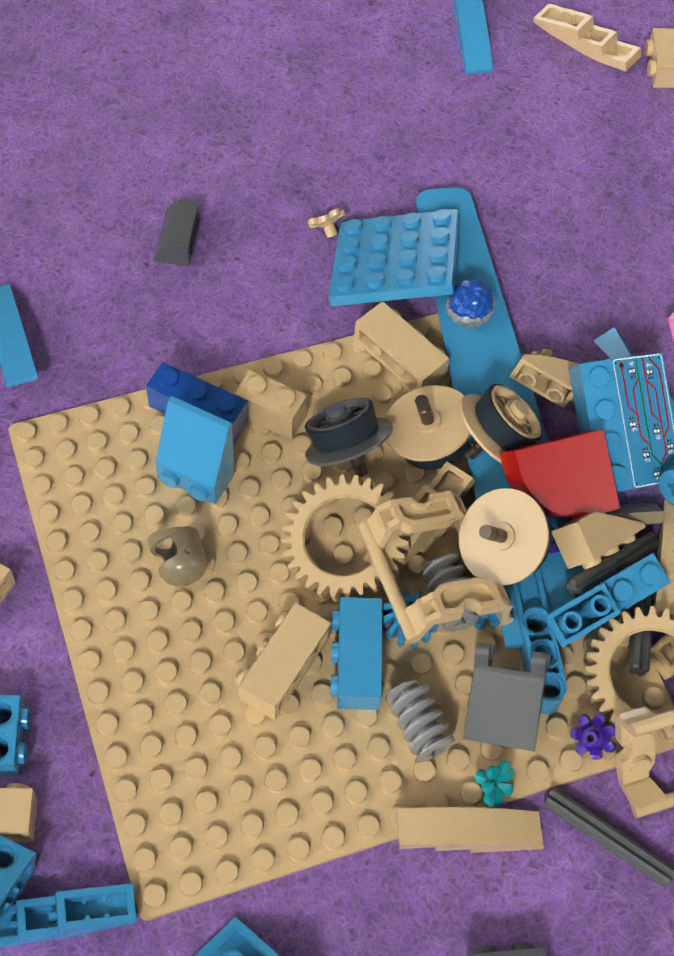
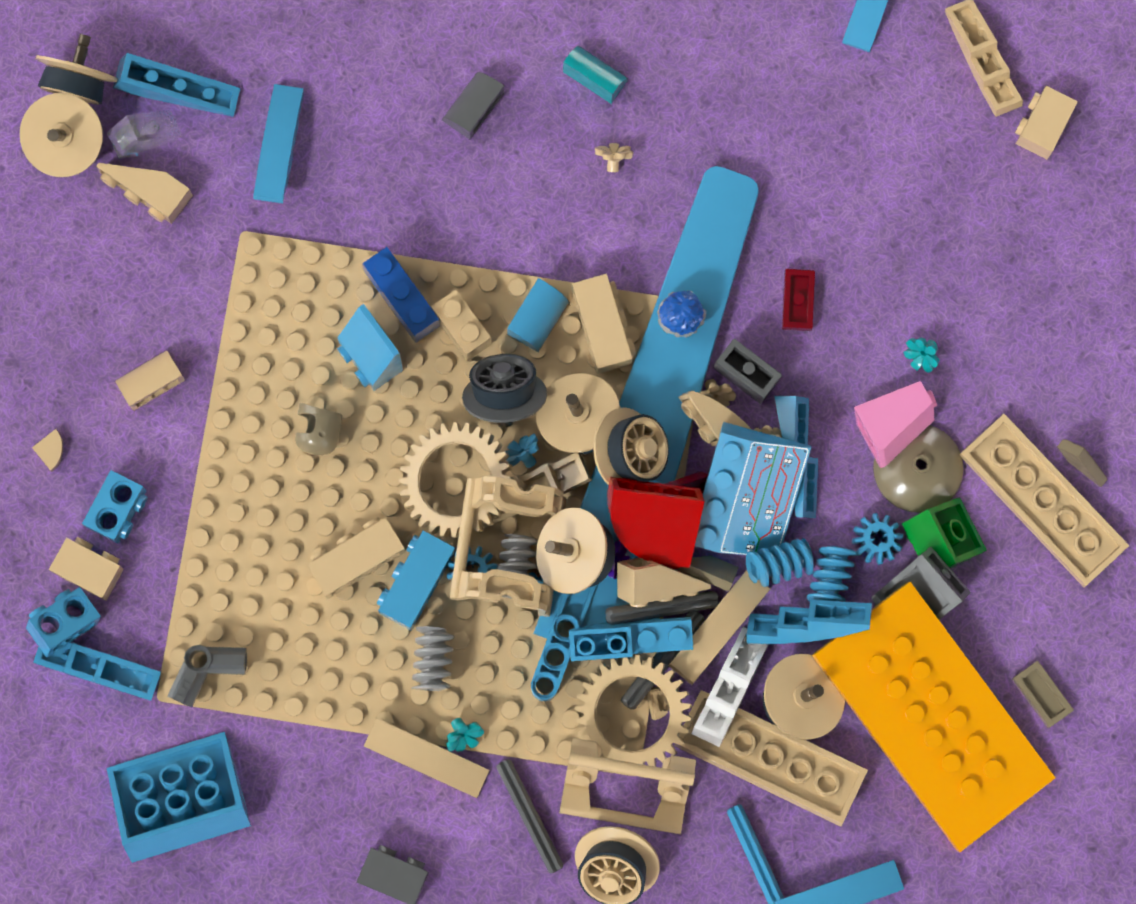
camera: 25 degrees right, 20 degrees up
dark azure plate [328,209,460,307] -> none
flag [463,642,551,752] -> none
dark purple plant [570,712,616,760] -> none
none -> dark grey piece [167,645,247,708]
none -> dark azure plant [504,434,539,468]
none -> dark azure brick [507,278,569,352]
none -> teal brick [563,46,628,104]
none -> dark grey brick [713,339,782,404]
none -> dark red plate [782,269,815,331]

